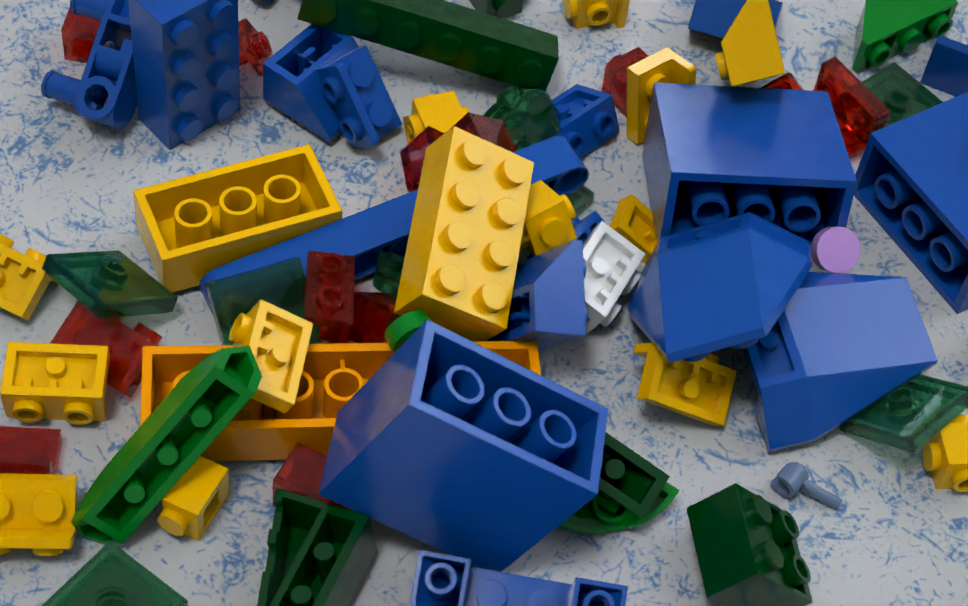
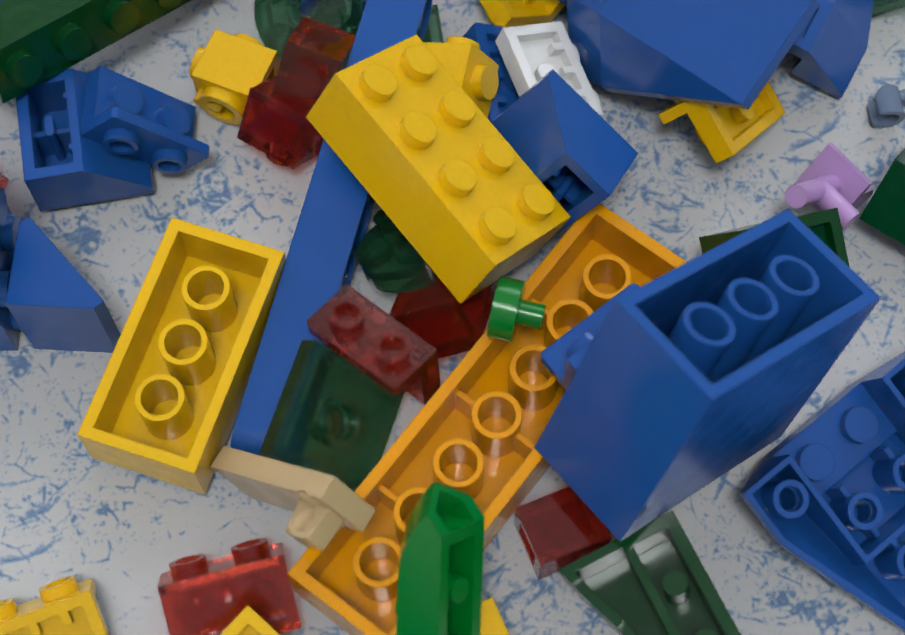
camera: 40 degrees left, 15 degrees up
clear green plate [42,250,178,319] -> none
yellow bracket [229,299,314,413] -> none
none -> blue slope [6,216,121,353]
none -> tan hinge [210,446,376,551]
none -> lavender arm [785,143,874,230]

